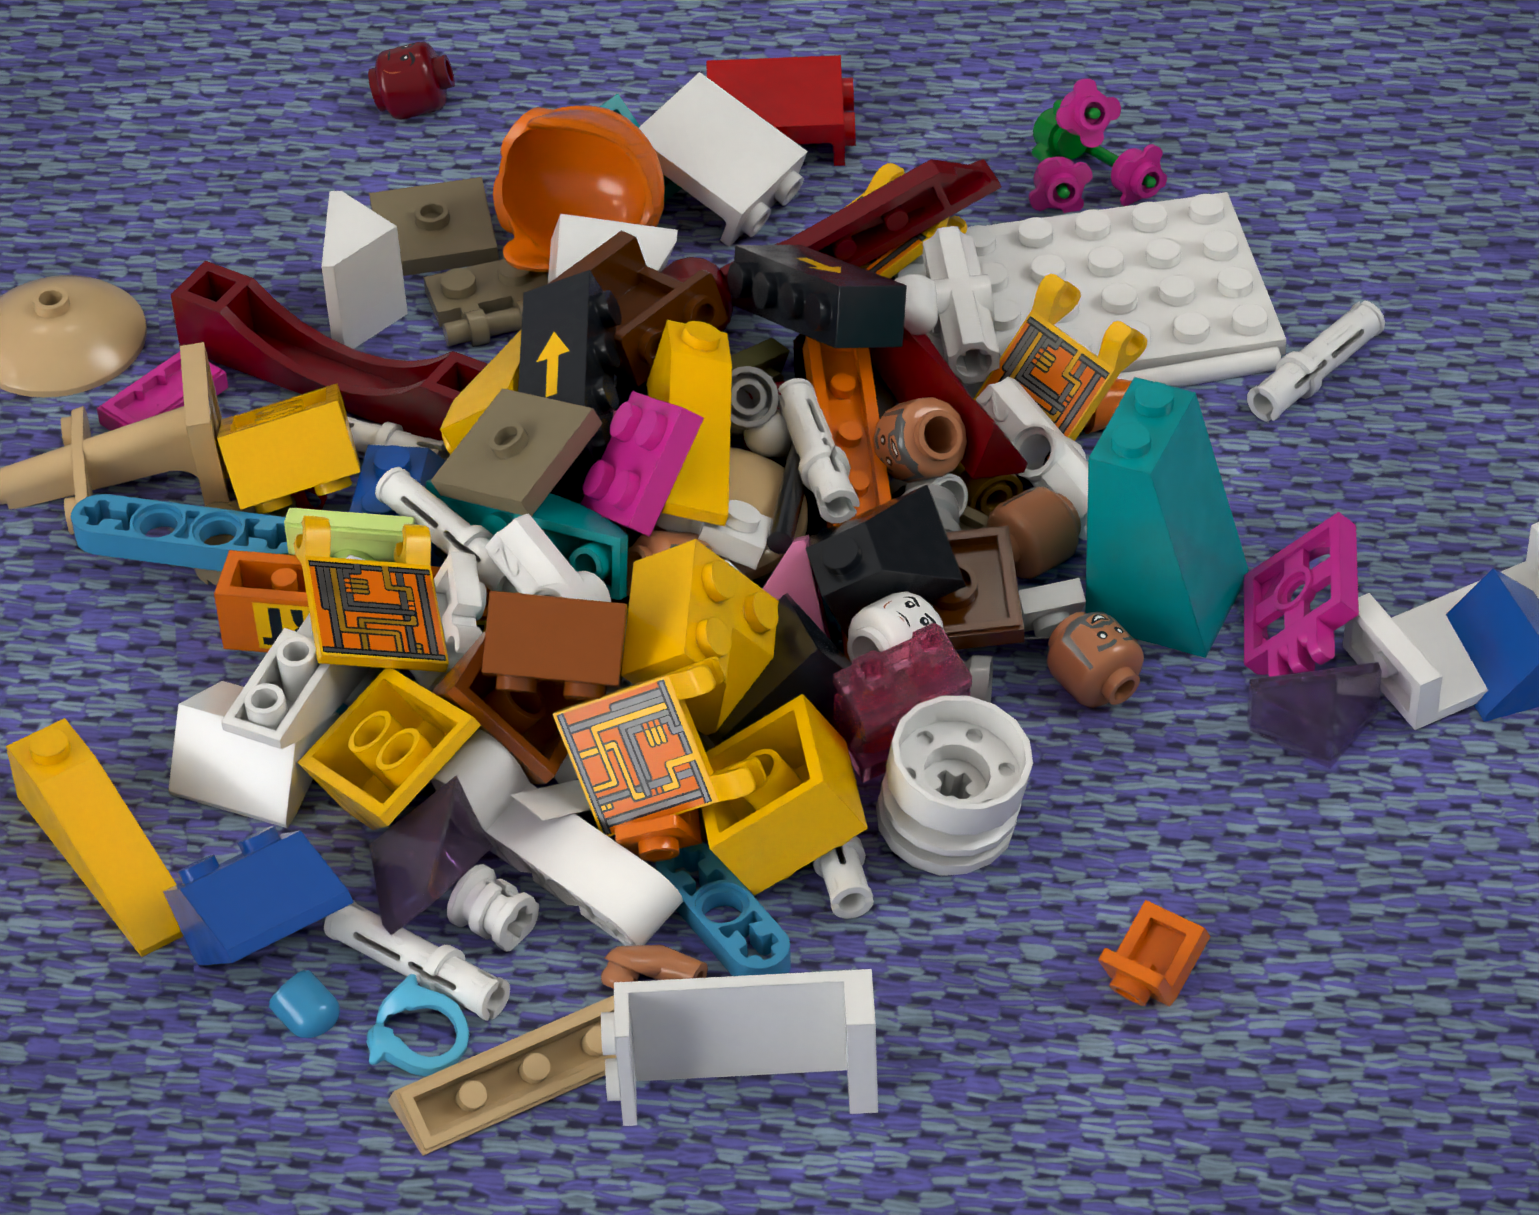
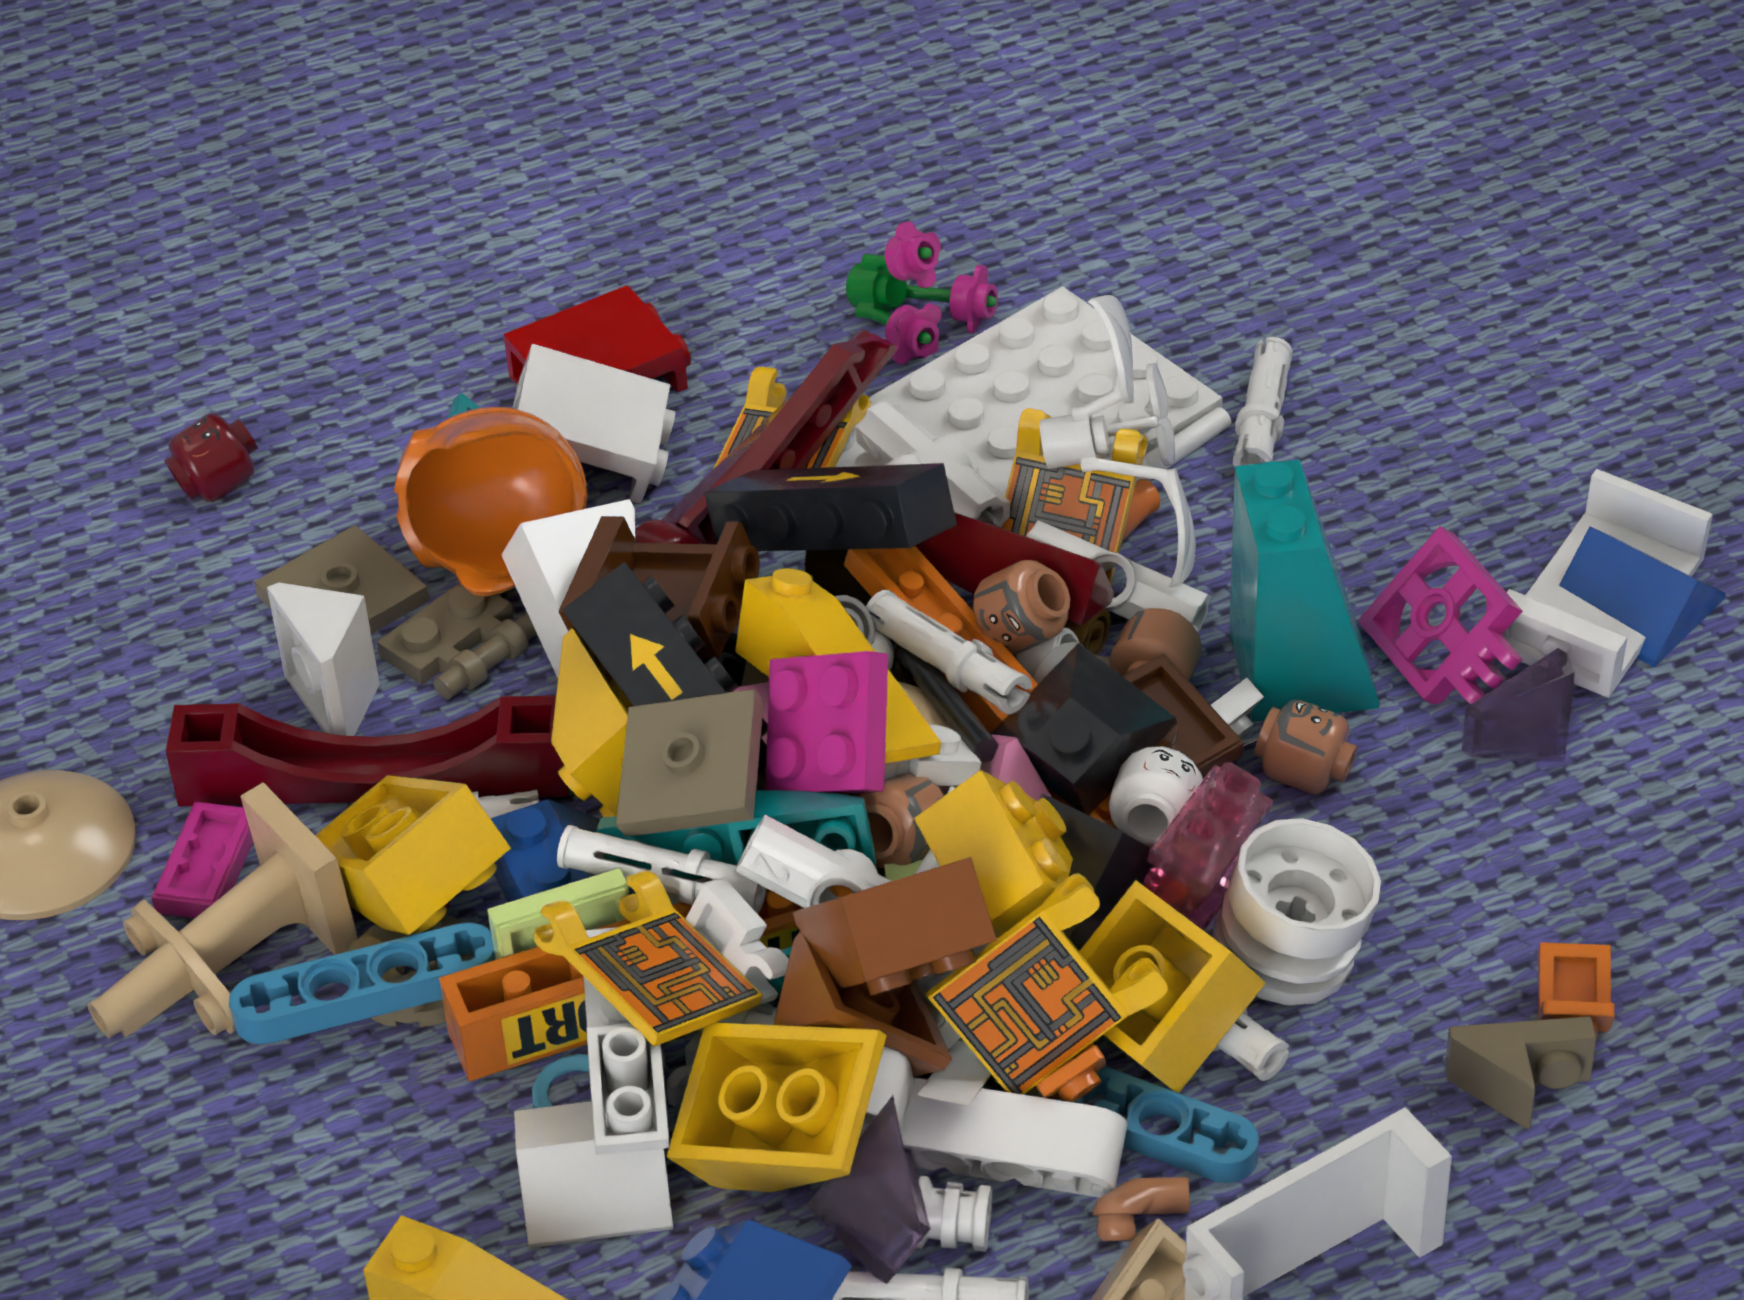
camera: 30 degrees left, 0 degrees up
none -> white plant [1040,295,1196,587]
none -> dark tan slope [1445,1016,1596,1130]

